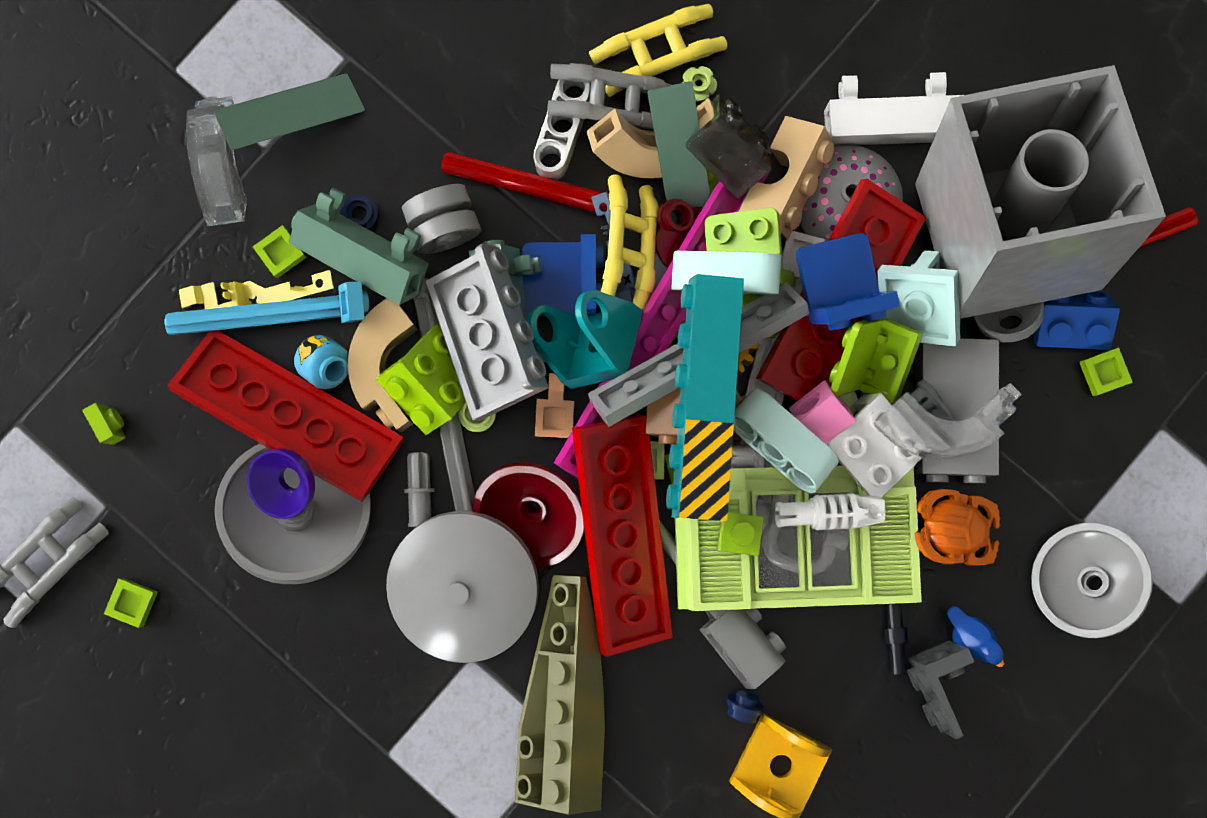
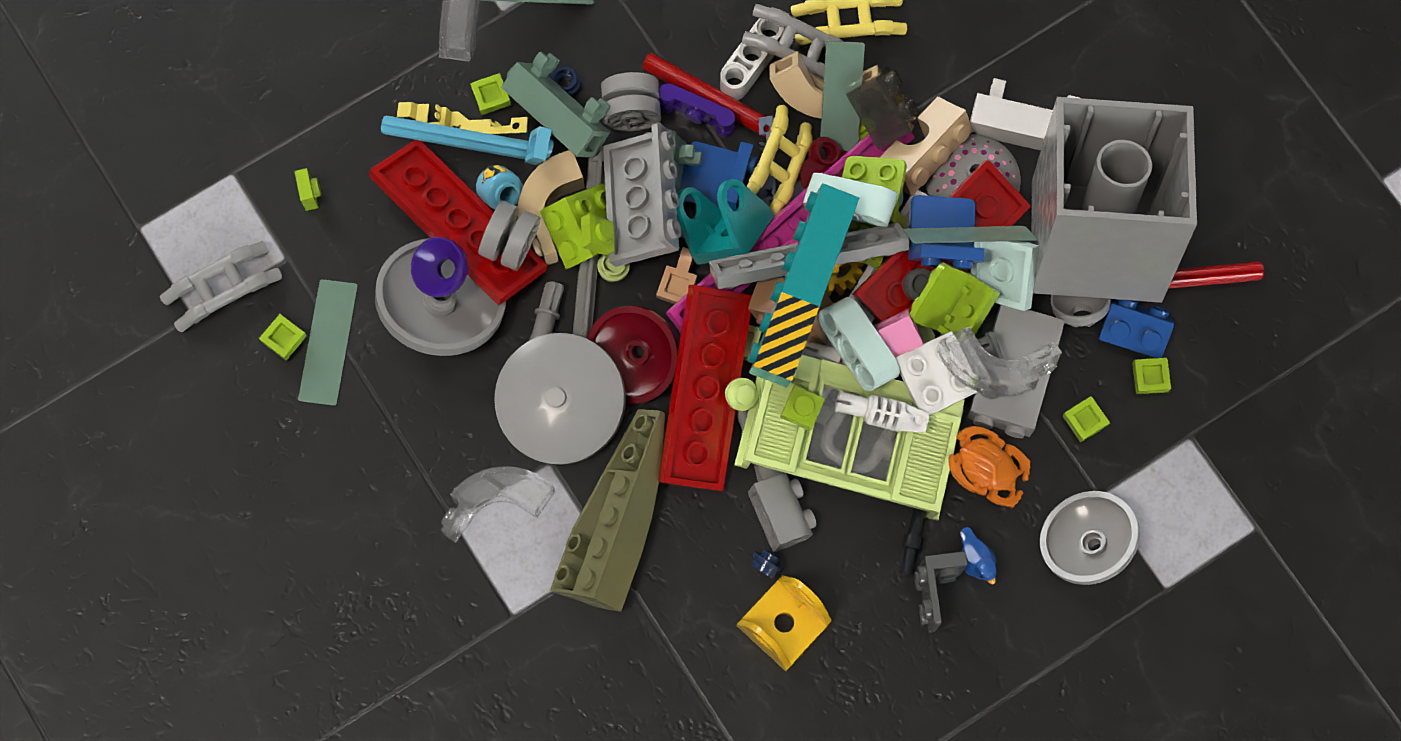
camera: 15 degrees right, 10 degrees down
yellowish green plate [682,66,717,102] -> none
none -> sand green sticker [298,279,358,406]
none -> clear arch [441,466,556,543]
none -> light grey wheel [478,200,541,271]
none -> lime plate [581,213,615,256]
none -> dark purple plate [659,83,735,138]
none -> yellowish green plate [725,378,757,411]
none -> sand green sticker [902,226,1038,244]
none -> dark grey tile [902,268,931,301]
none -> lime plate [1063,396,1110,443]

